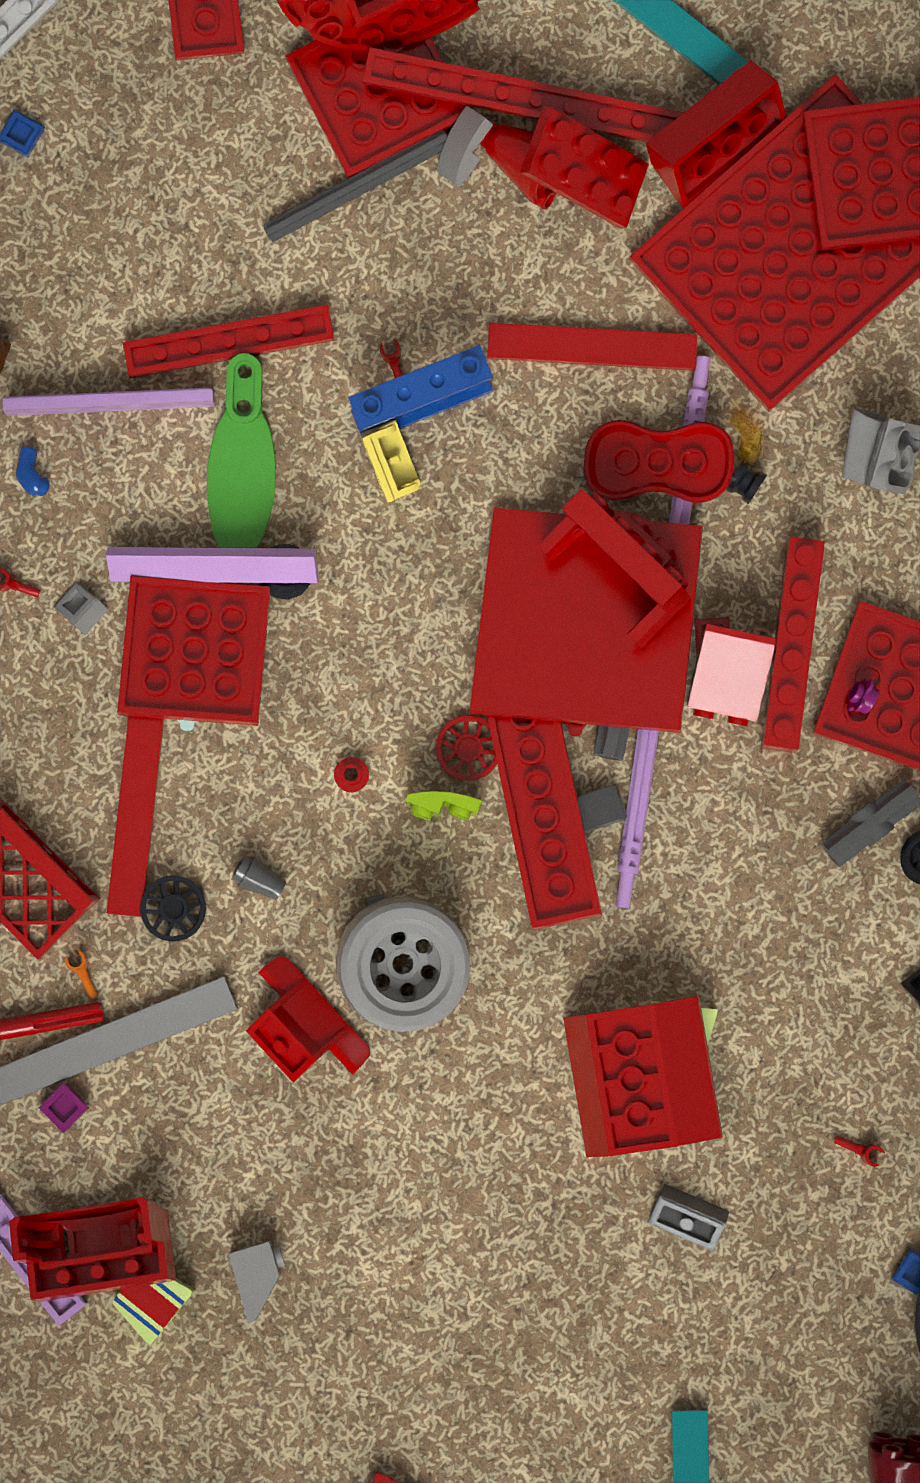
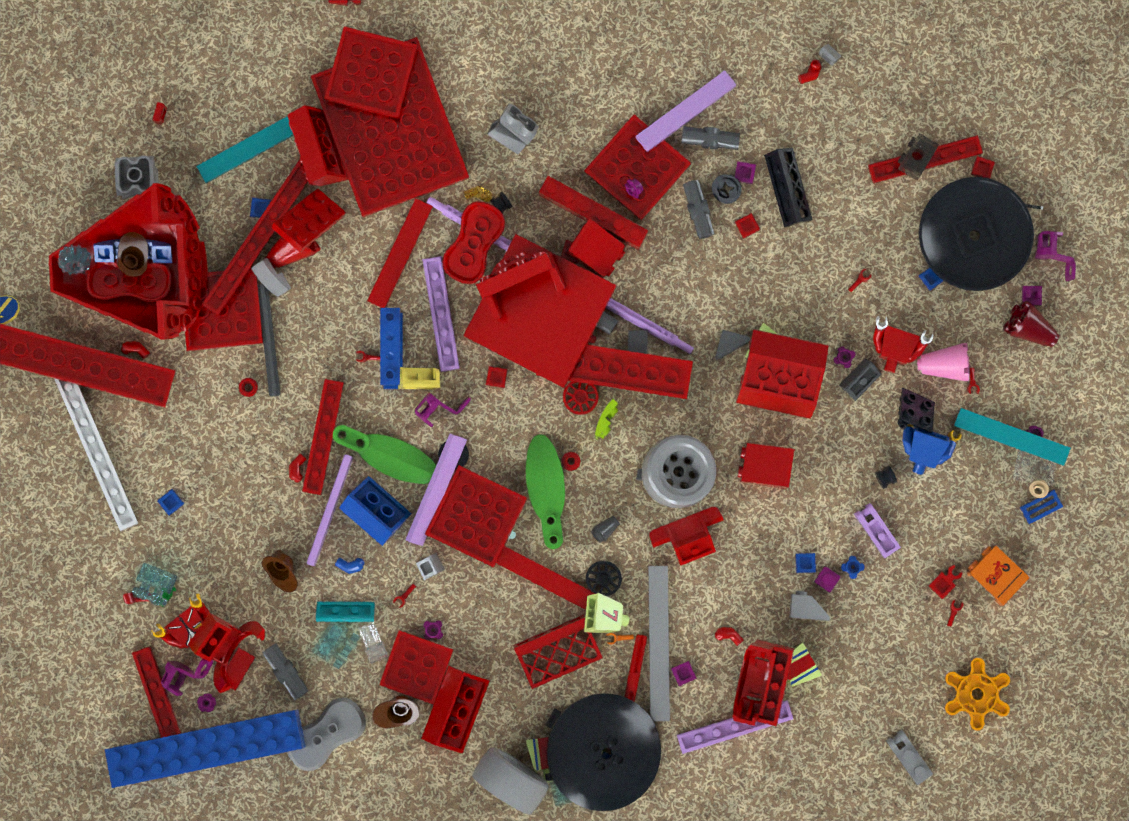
camera: 70 degrees left, 0 degrees up
none -> red plate [239,378,258,397]
none -> blue tile [250,198,272,218]
none -> red arm [289,453,307,483]
none -> blue slope [339,476,412,546]
none -> magenta piece [414,392,471,427]
none -> lavender tile [422,256,460,372]
none -> red tile [486,366,508,388]
none -> bright green plant [526,434,565,549]
none -> yellowish green torso [584,593,629,633]
none -> dark grey slope [715,330,751,361]
none -> red arm [715,627,744,646]
none -> red tile [734,213,760,239]
none -> red slope [737,443,795,489]
none -> blue tile [795,553,816,573]
none -> magenta plate [814,566,841,593]
none -> magenta plate [833,346,856,368]
none -> blue plate [841,556,864,579]
none -> lavender plate [854,503,901,558]
none -> red torso [873,316,934,373]
none -> black wheel [875,465,897,489]
none -> black hinge [897,388,935,433]
none -> blue torso [902,424,962,475]
none -> bright pink cone [917,343,969,381]
none -> red hand [967,368,980,394]

